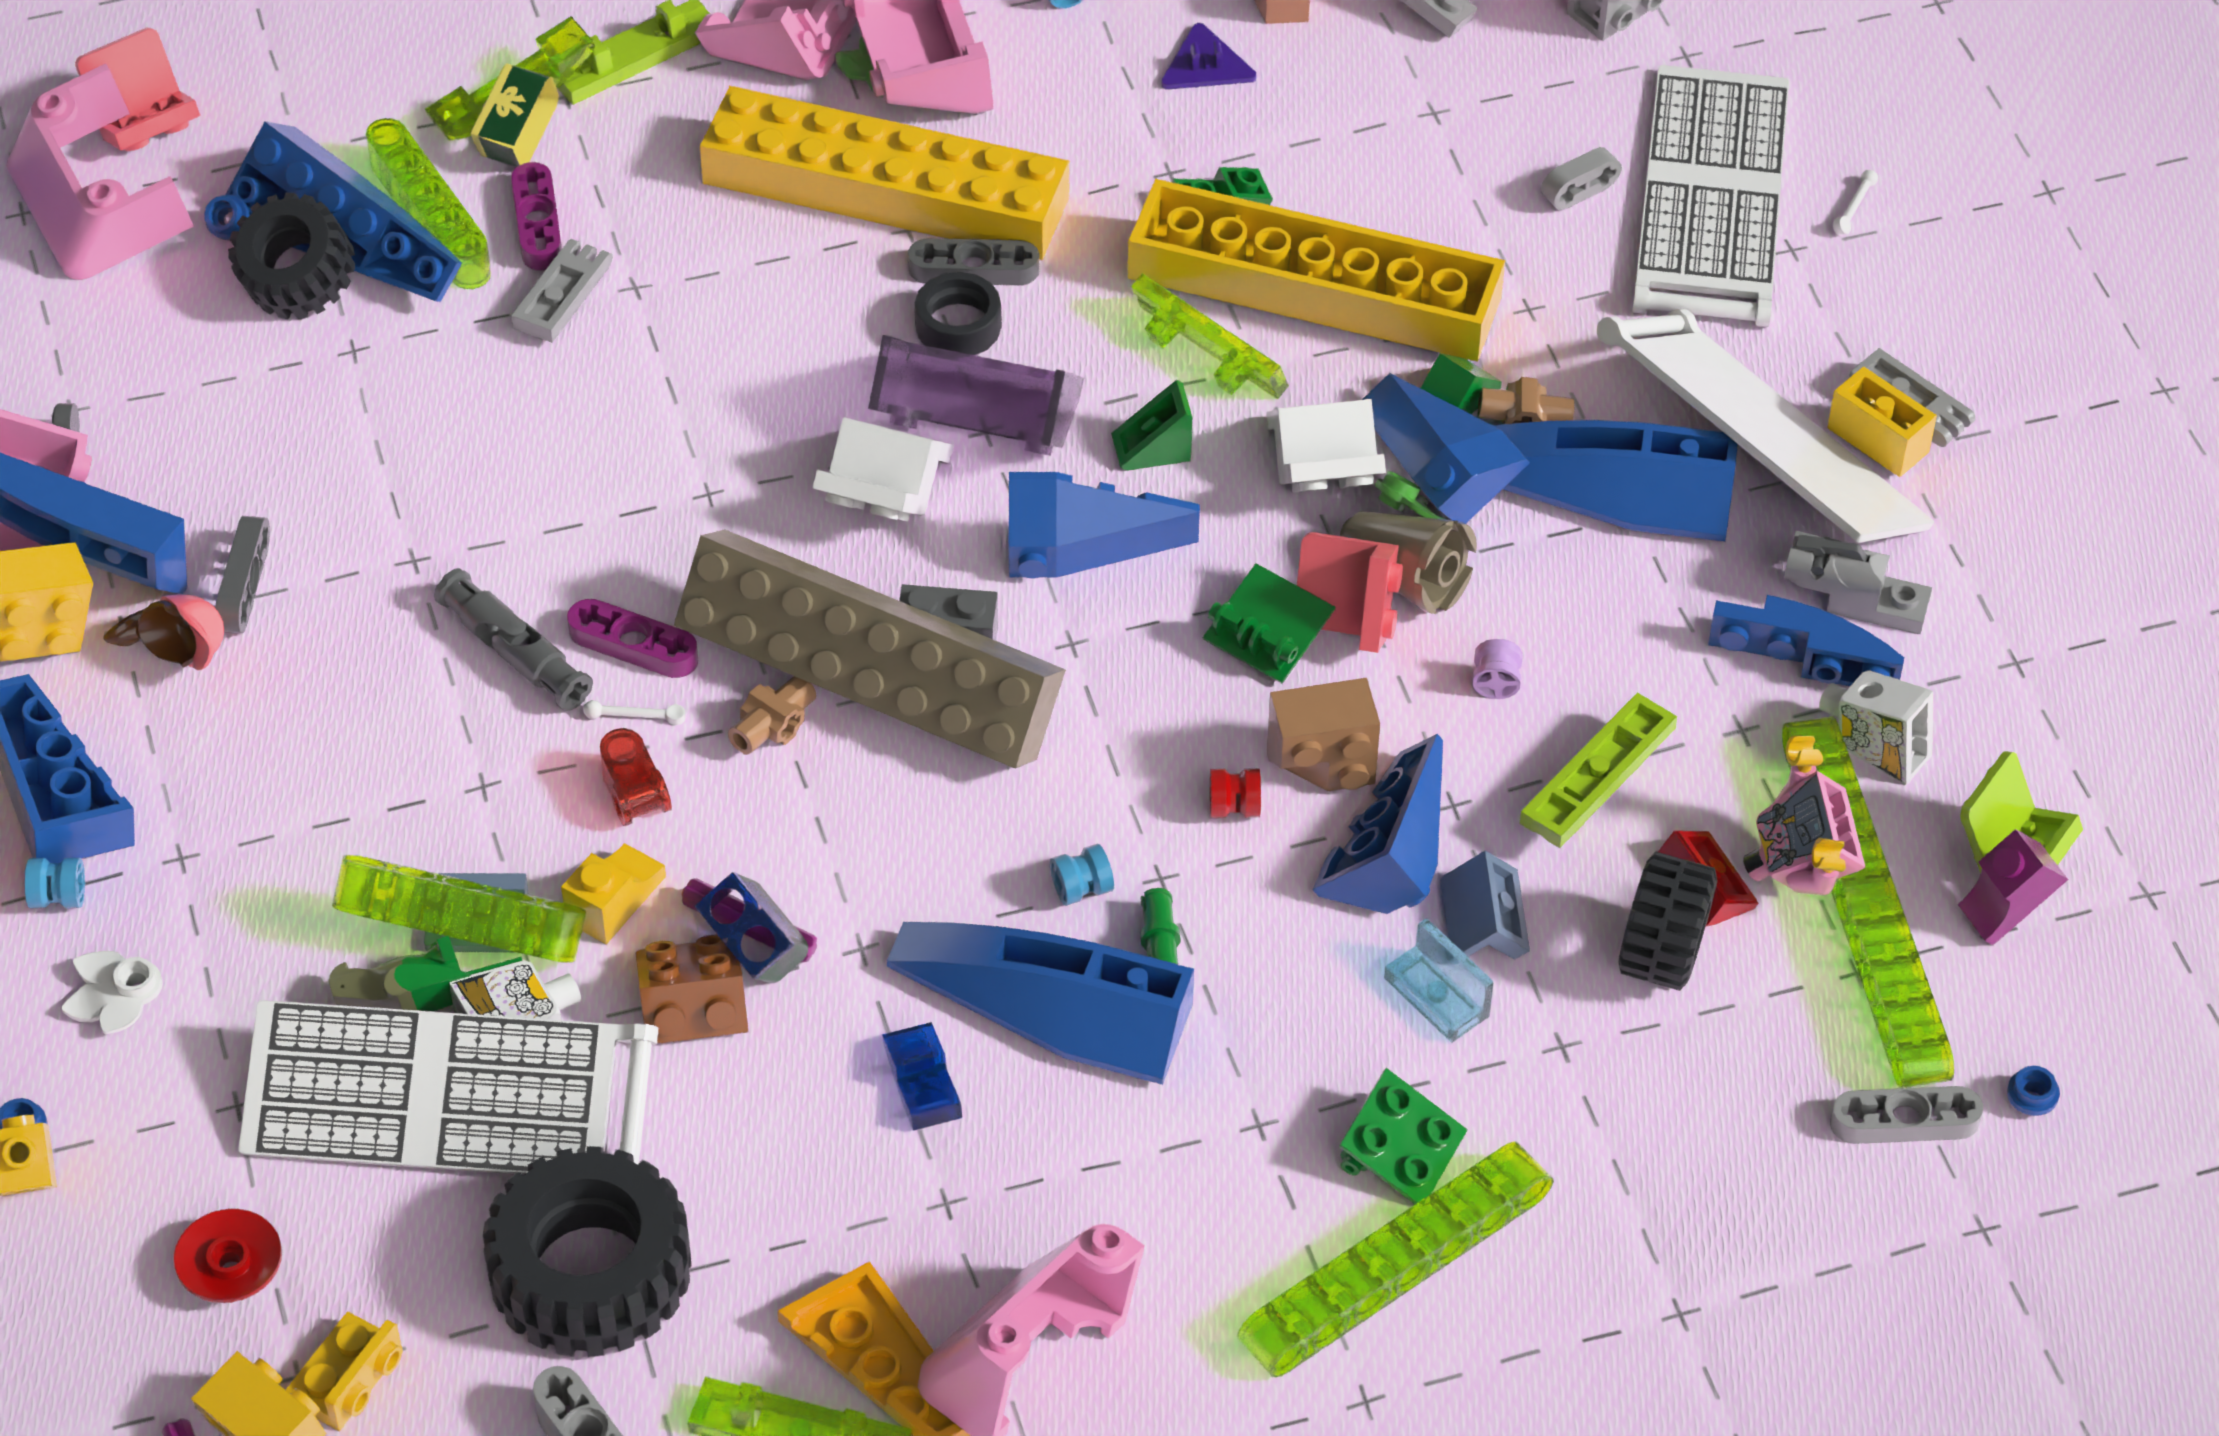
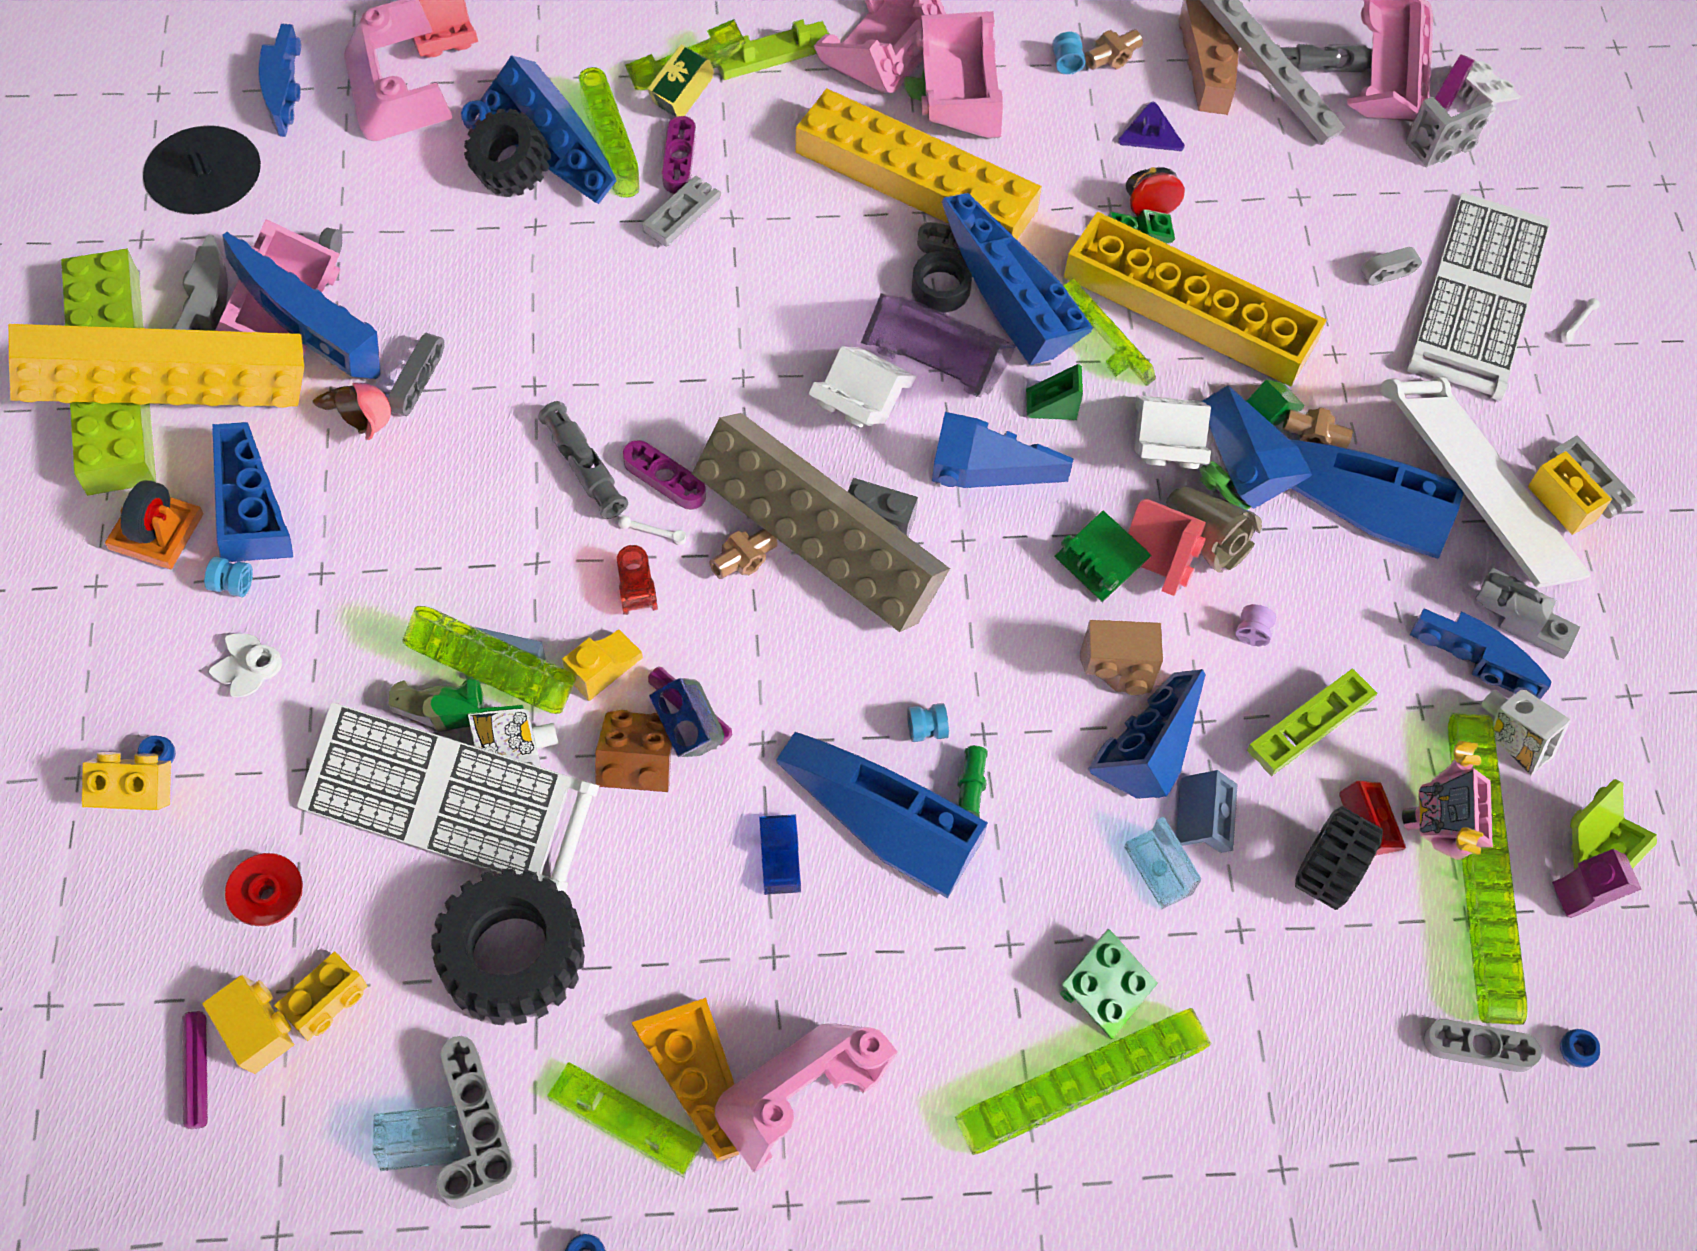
camera: 10 degrees right, 10 degrees up
red wheel [1209,768,1261,818] -> none
none -> blue wedge [942,193,1093,365]
none -> red piece [1126,167,1185,217]

